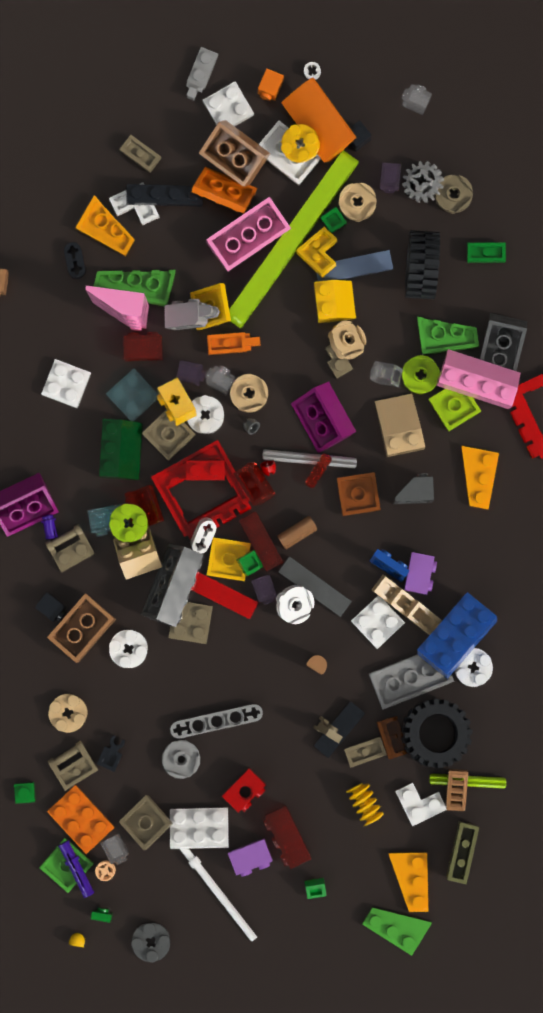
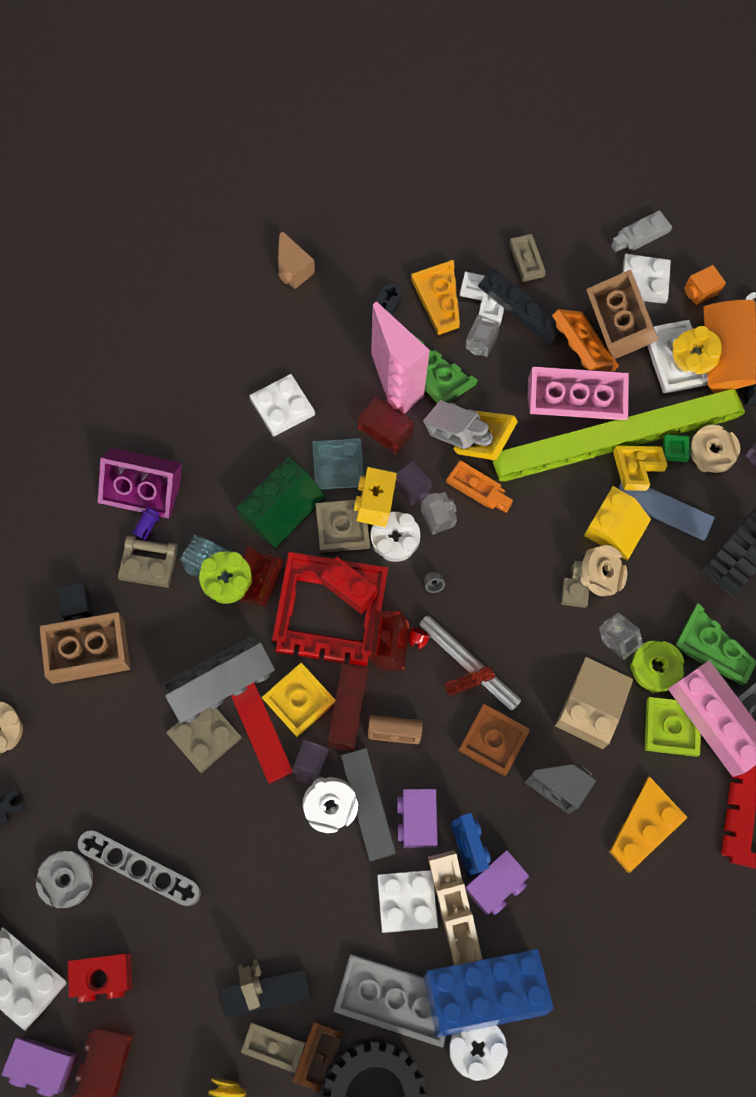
camera: 30 degrees right, 15 degrees down
white plate [109,630,148,668] -> none
tan slope [113,527,162,580] -> none
white beam [190,517,216,554] -> none
tan plate [230,374,268,413] -> none
green plate [236,550,264,576] -> none
magenta slope [291,382,356,453] -> none
medium nougat brick [306,655,327,675] -> none
none -> medium lavender brick [397,789,437,848]
none -> clear brick [466,314,500,357]

